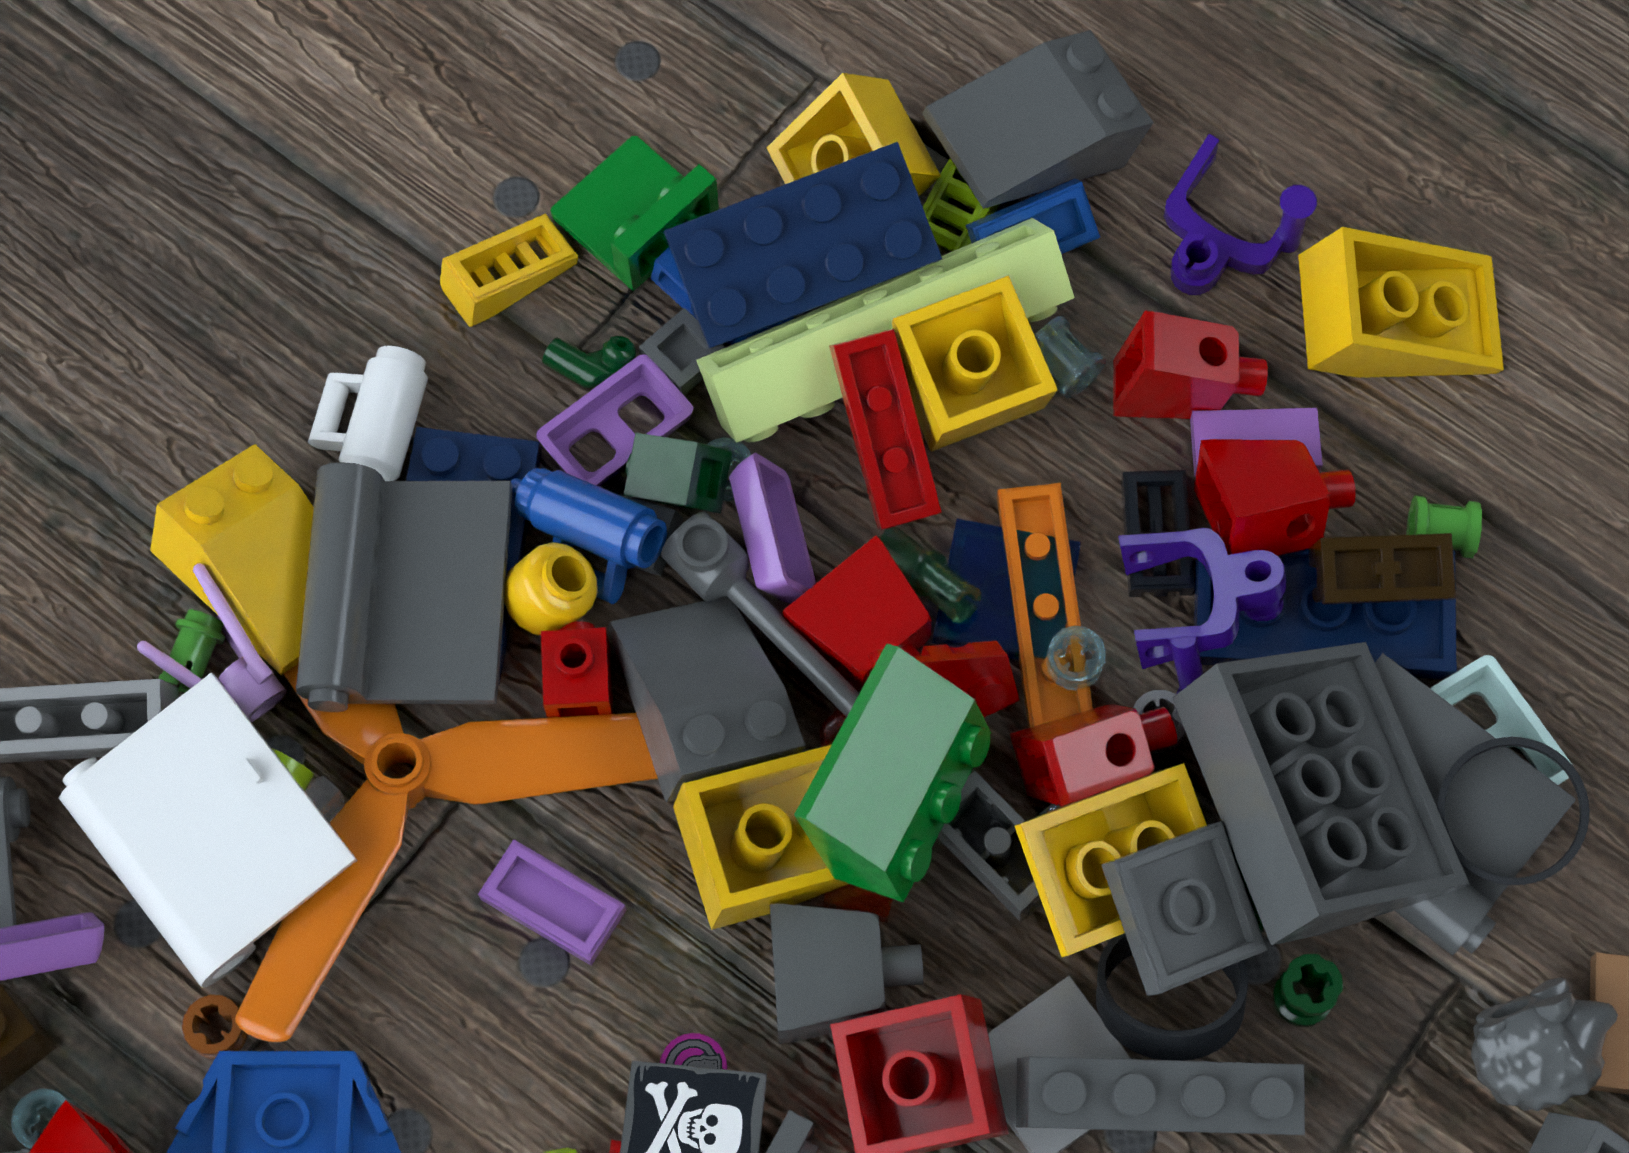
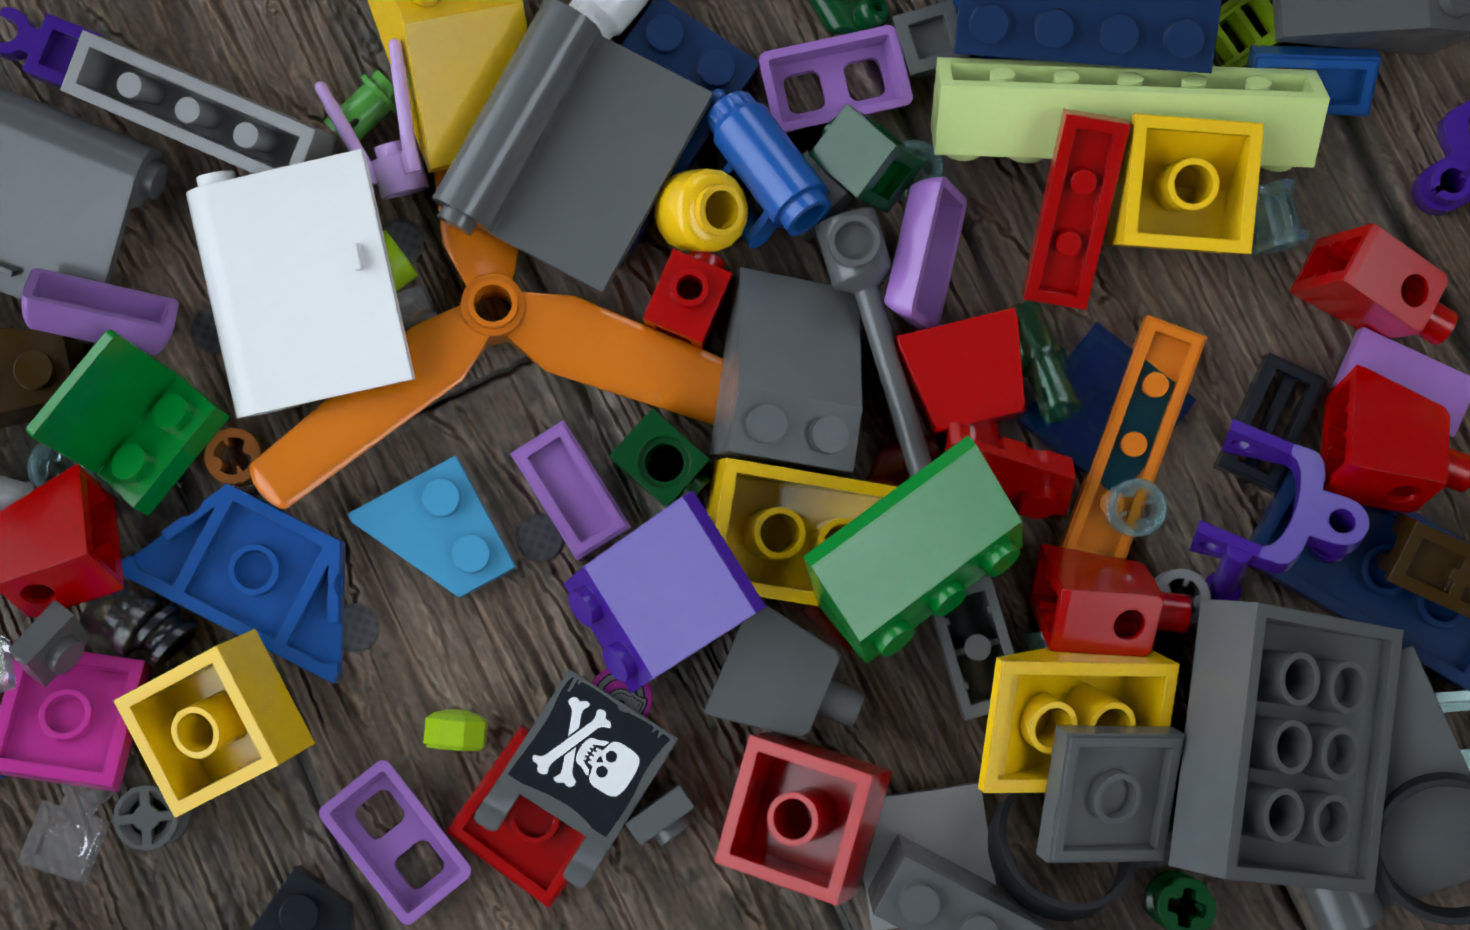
camera: 25 degrees right, 15 degrees up
none -> green bracket [26,329,230,516]
none -> dark azure wing [347,455,518,598]
none -> slope [563,490,766,693]
none -> dark green brick [609,408,711,508]

